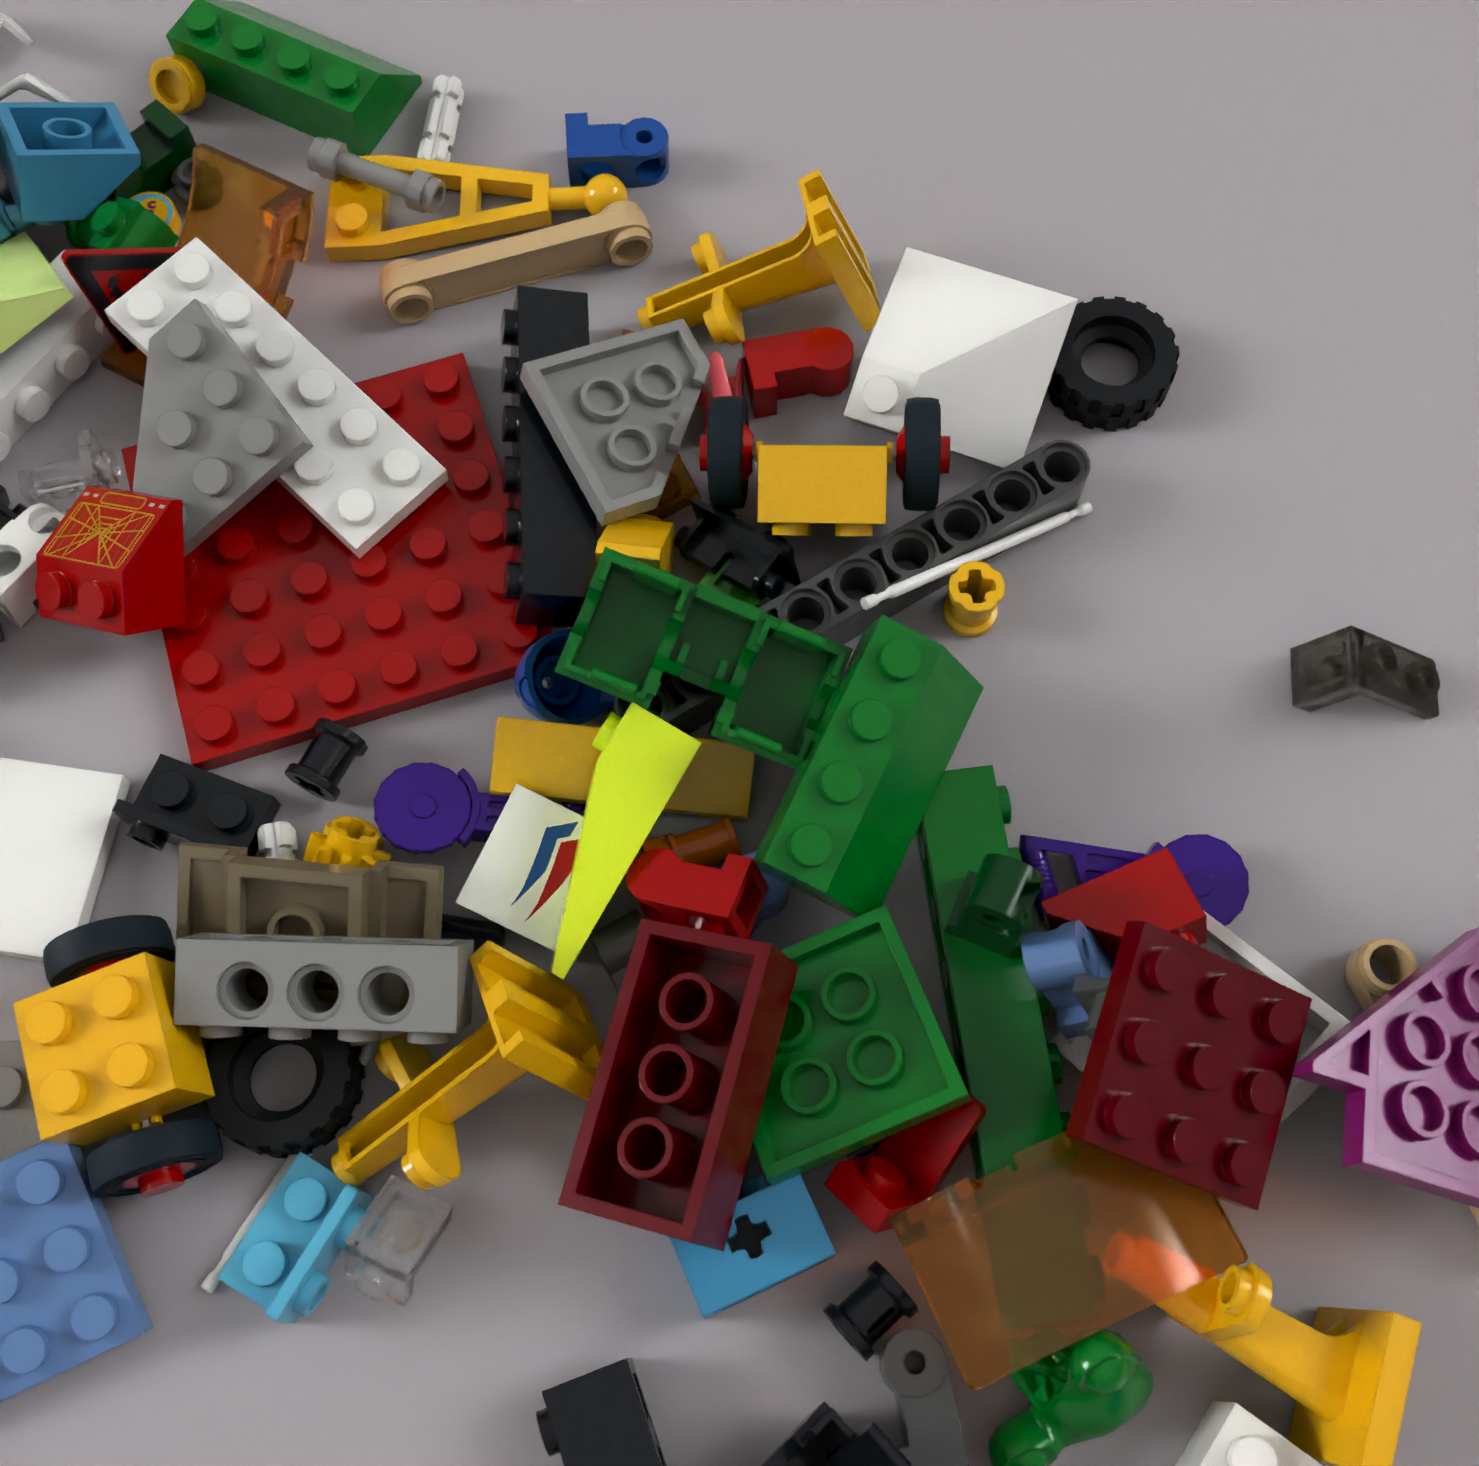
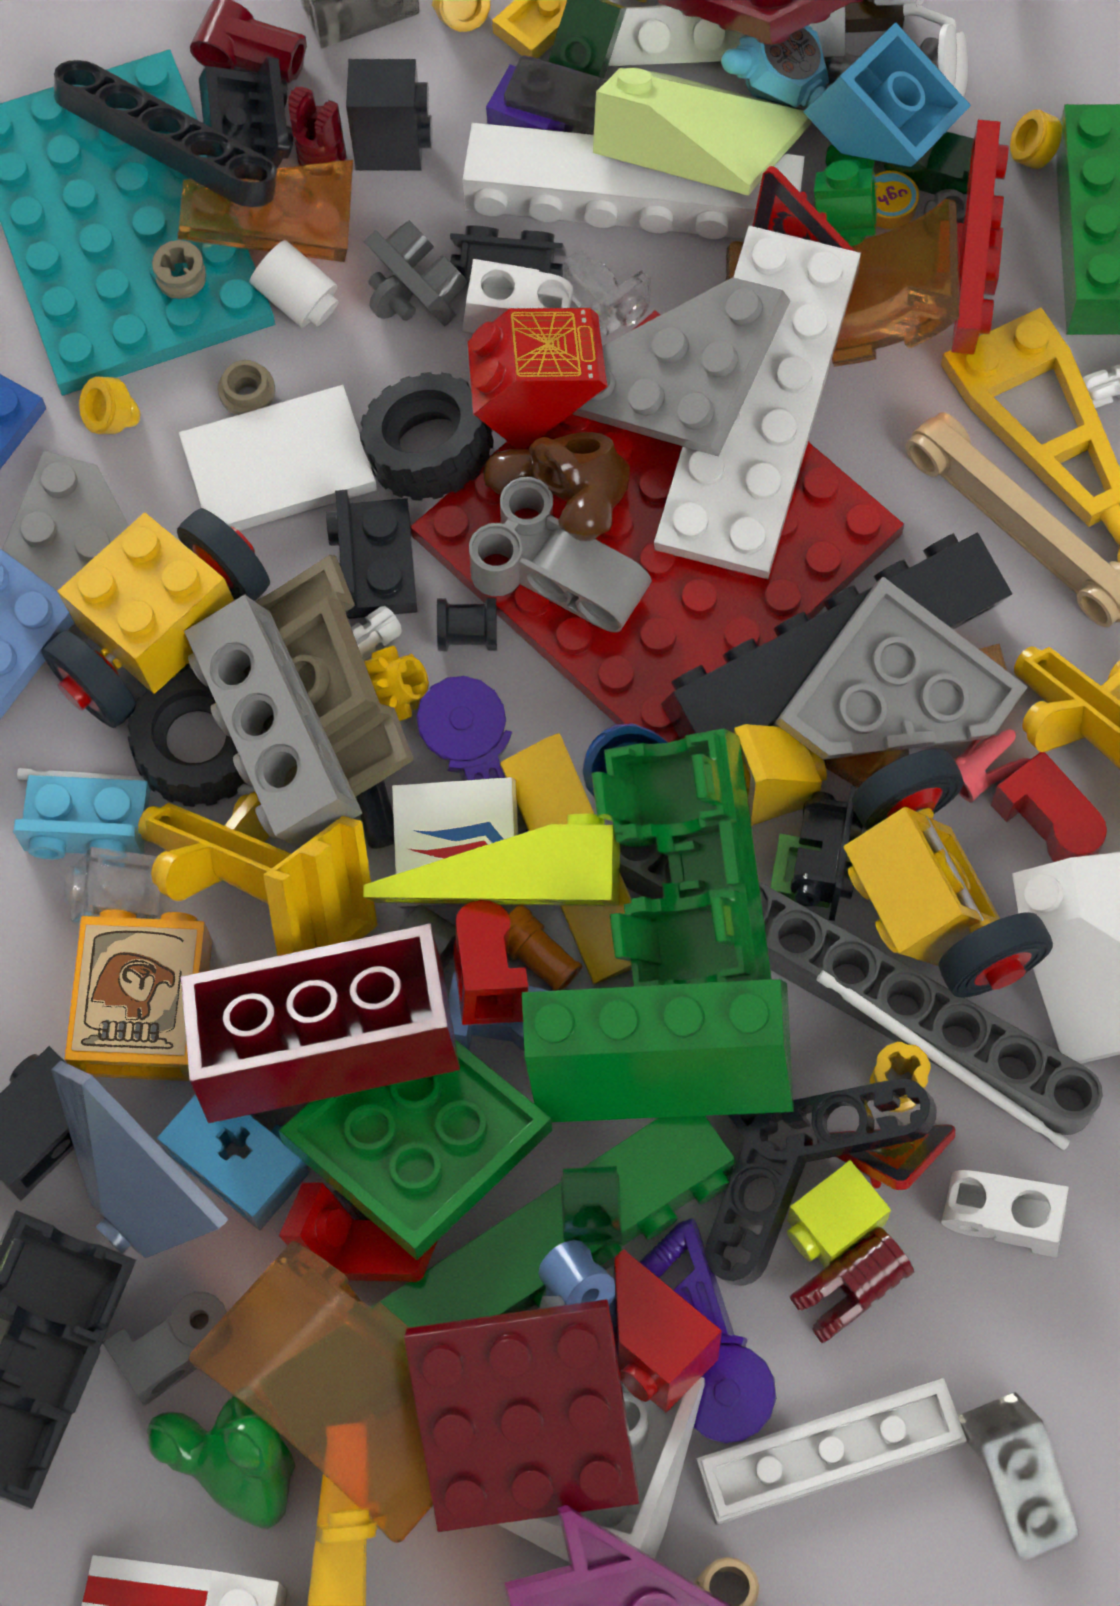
camera: 65 degrees right, 0 degrees up
light grey bar [307,137,446,214] -> none
black bush [823,1260,919,1362] -> none
none -> sand blue slope [51,1061,229,1258]
none -> brick [64,909,213,1081]
none -> black tyre [359,372,494,501]
none -> light grey piece [469,477,652,633]
none -> reddish brown head [483,432,630,542]
none -> white tile [696,1378,967,1525]
none -> black piece [704,1079,937,1286]
none -> neon yellow brick [787,1160,891,1268]
none -> dark red hinge [789,1226,914,1343]
none -> piece [817,1124,955,1191]
none -> red plate [938,119,1009,355]
none -> white leg [941,1170,1069,1258]

